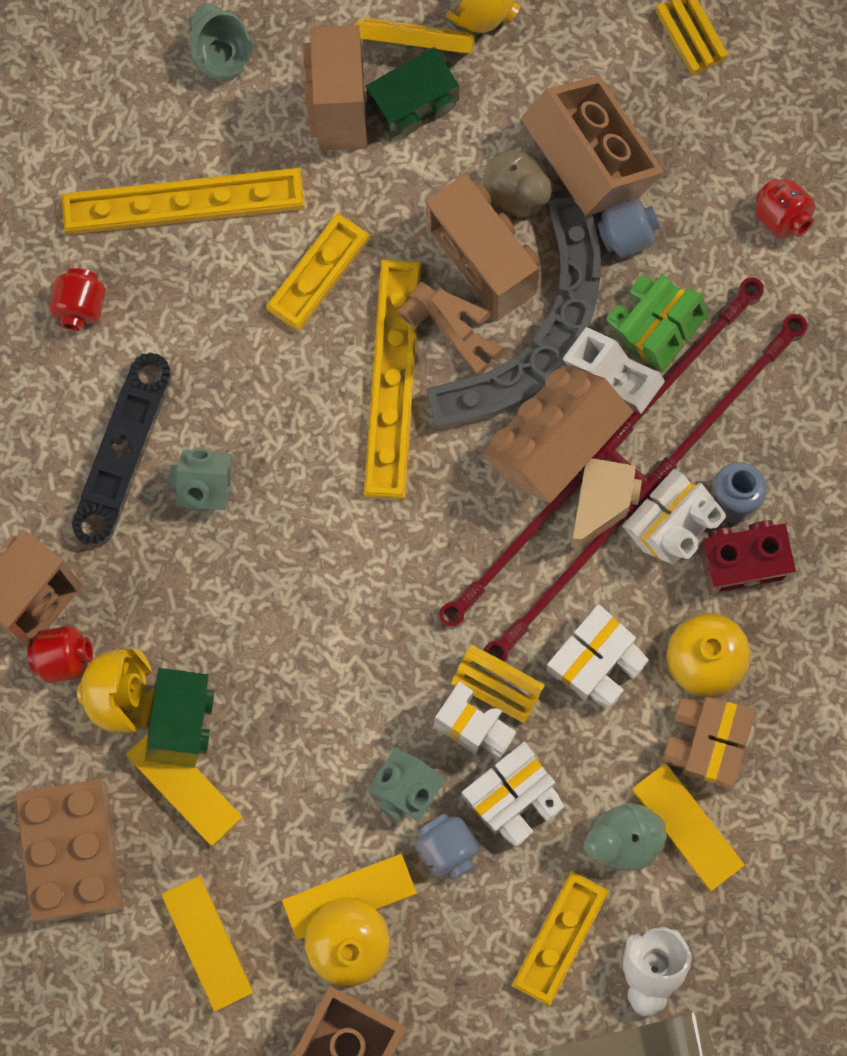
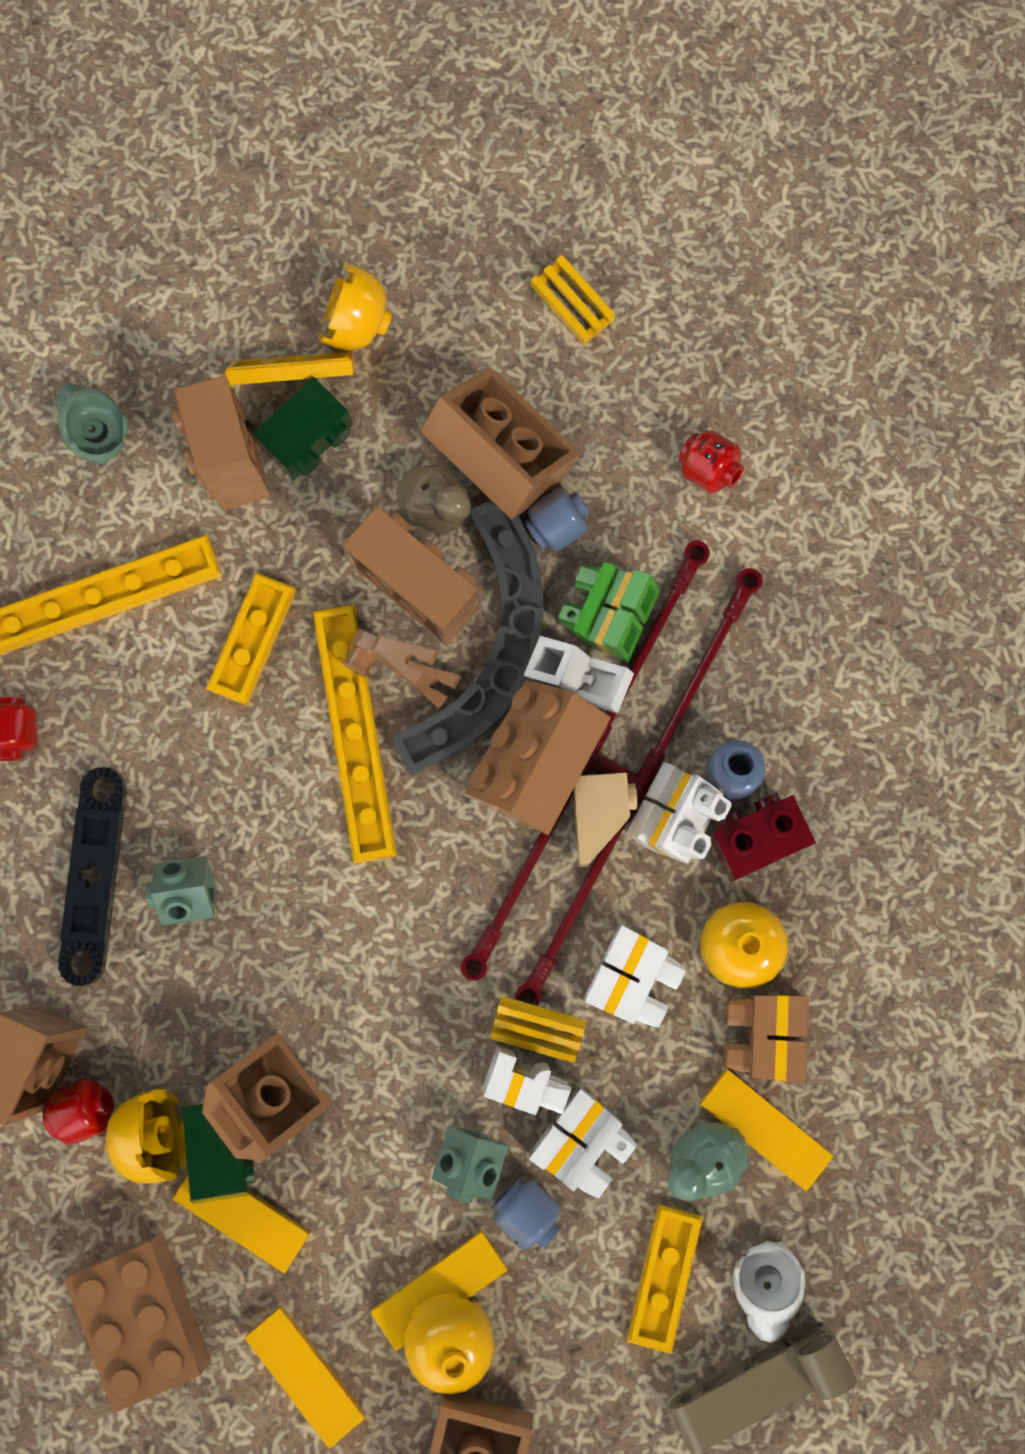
camera: 15 degrees left, 5 degrees up
none -> medium nougat slope [202,1032,333,1161]

